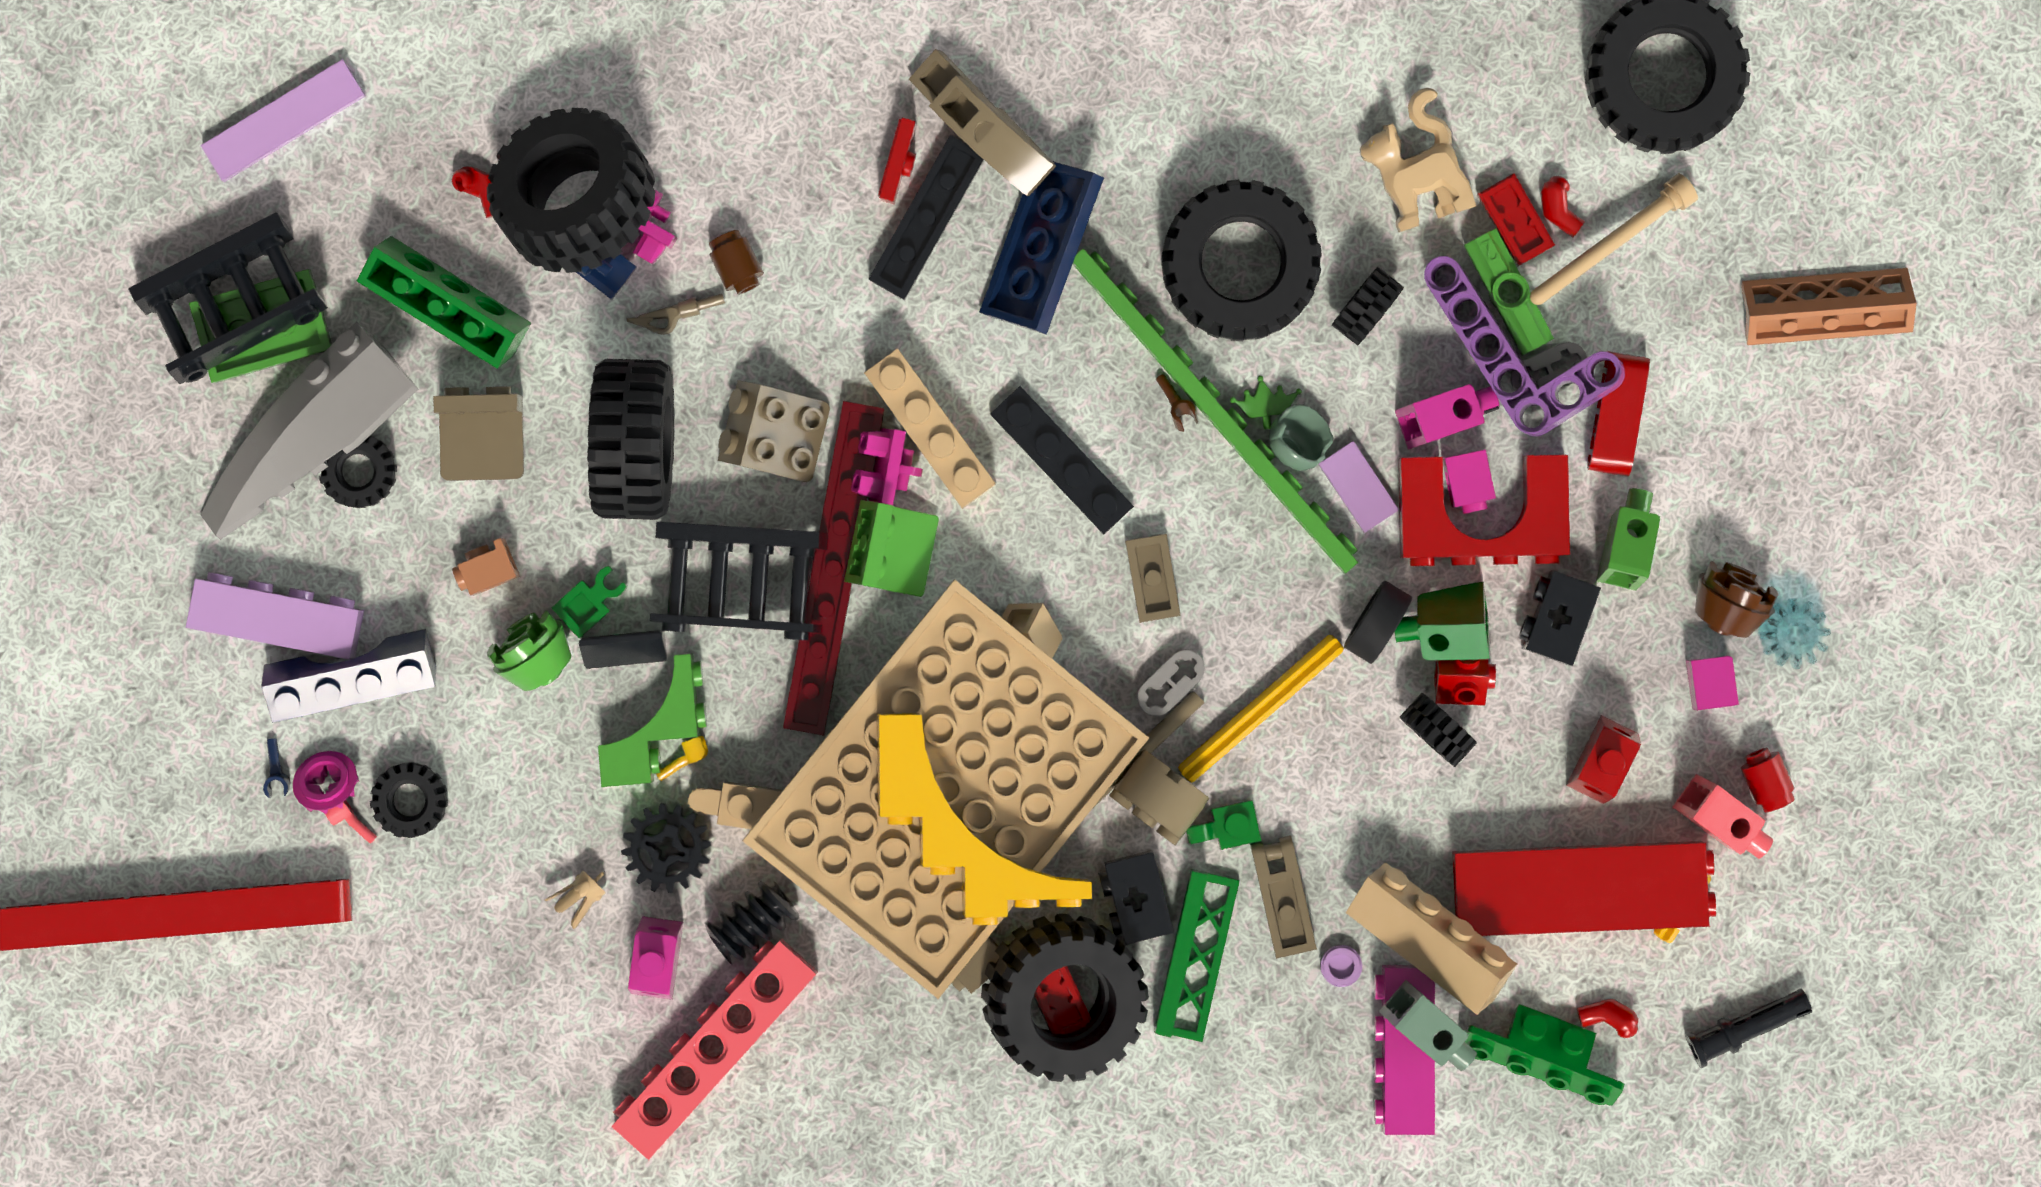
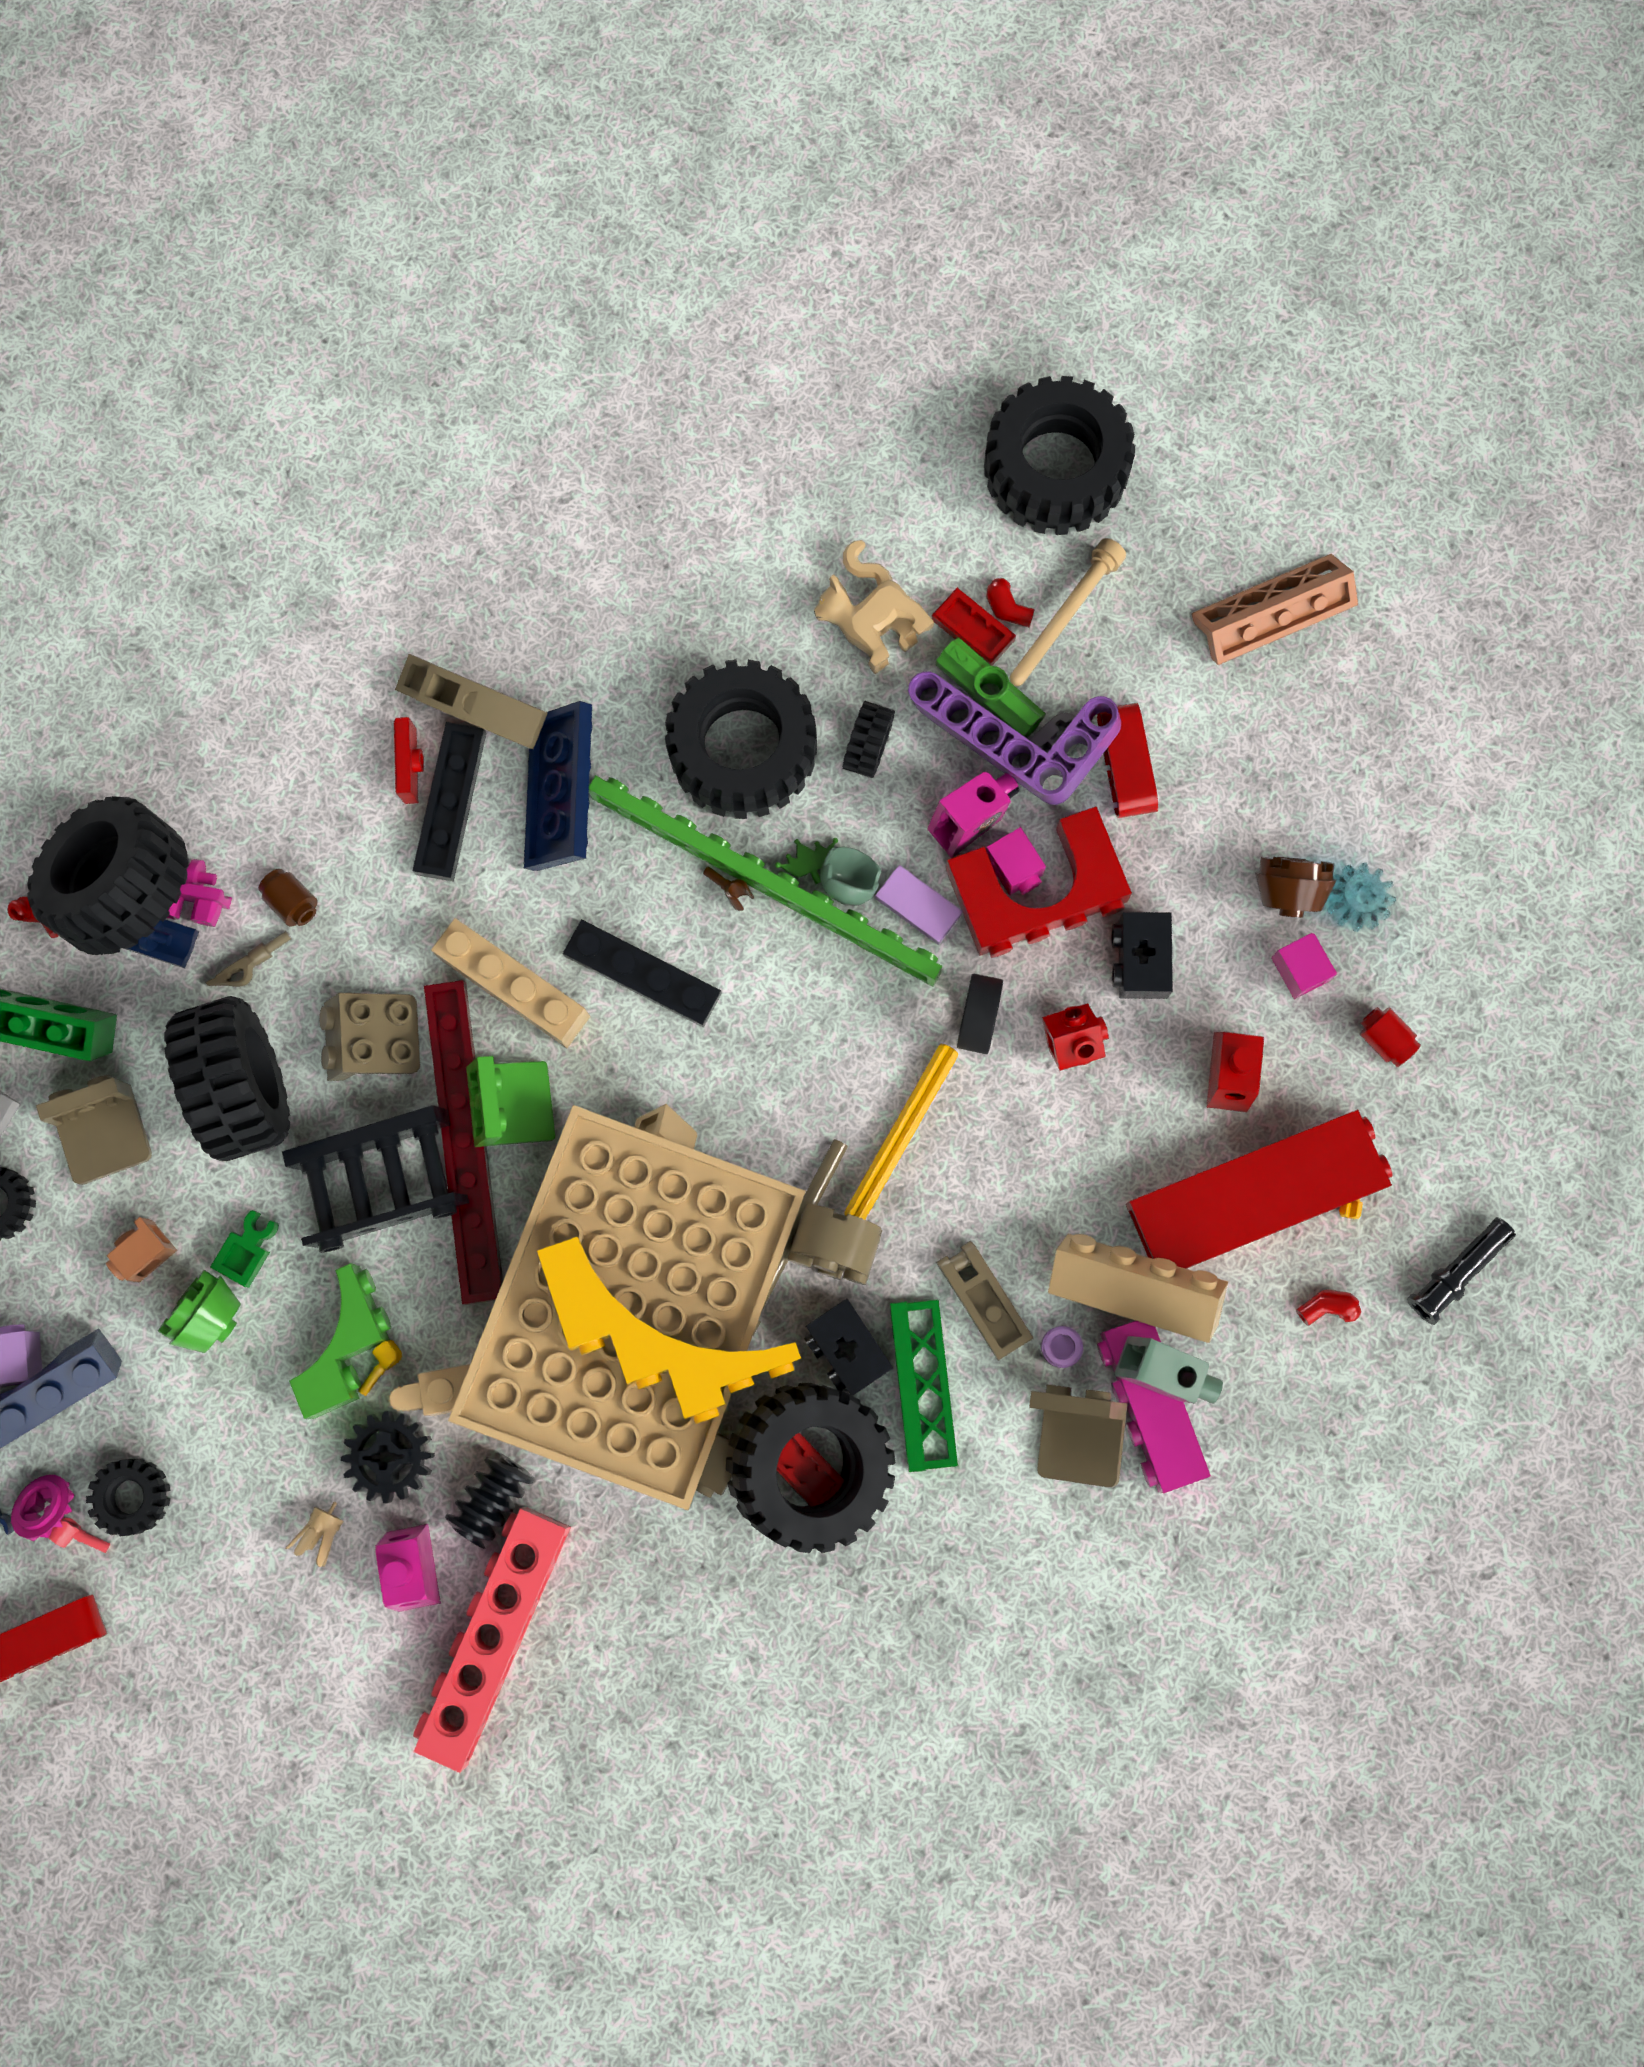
camera: 10 degrees left, 10 degrees down
black slope [579,630,667,669] -> none
dark pink hips [851,428,923,506] -> none
dark tan plate [1125,534,1181,623] -> none
light grey beam [1137,649,1205,716] -> none
green plate [1186,800,1261,850] -> none
green torso [1395,581,1490,660] -> none
black tyre [1400,693,1477,767] -> none
green bracket [1465,1004,1625,1106] -> none
bright green torso [1596,488,1660,591] -> none
coral torso [1672,774,1773,859] -> none
none -> dark tan bracket [1029,1384,1127,1488]

